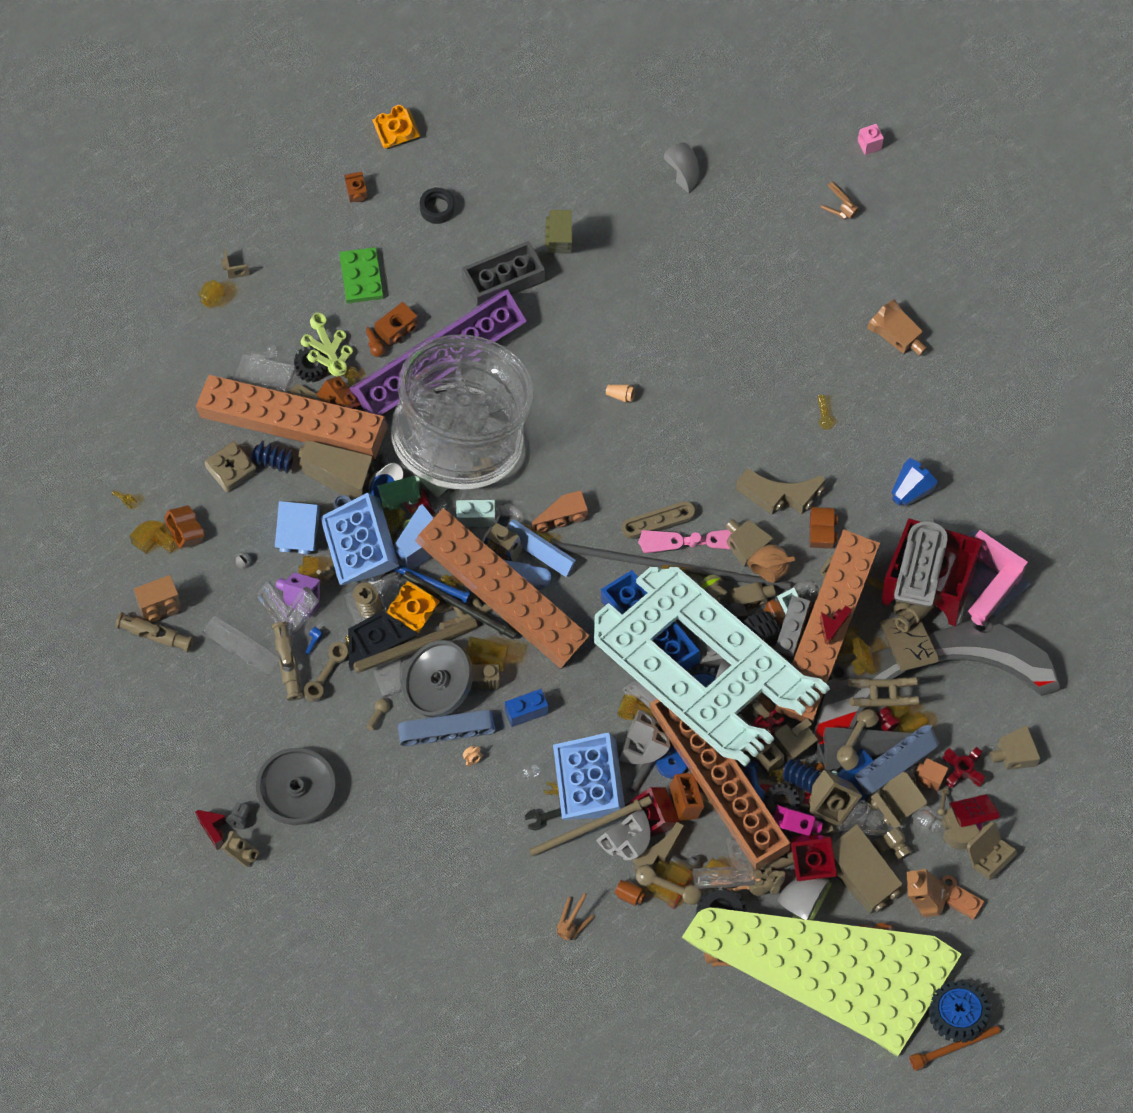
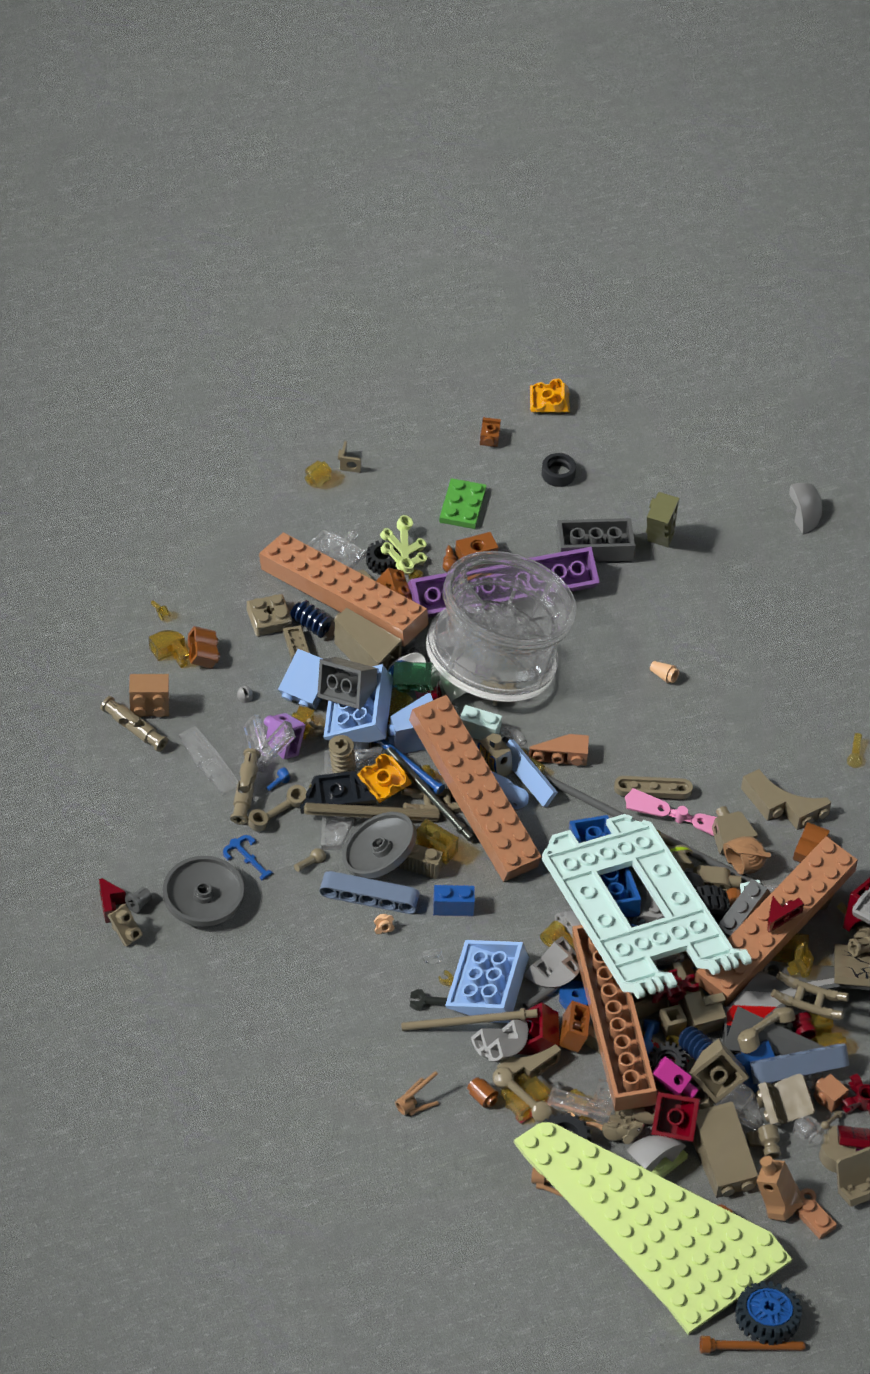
camera: 20 degrees right, 15 degrees down
none -> blue piece [223,835,273,880]
none -> dark tan plate [283,625,310,661]
none -> dark grey slope [317,657,378,709]

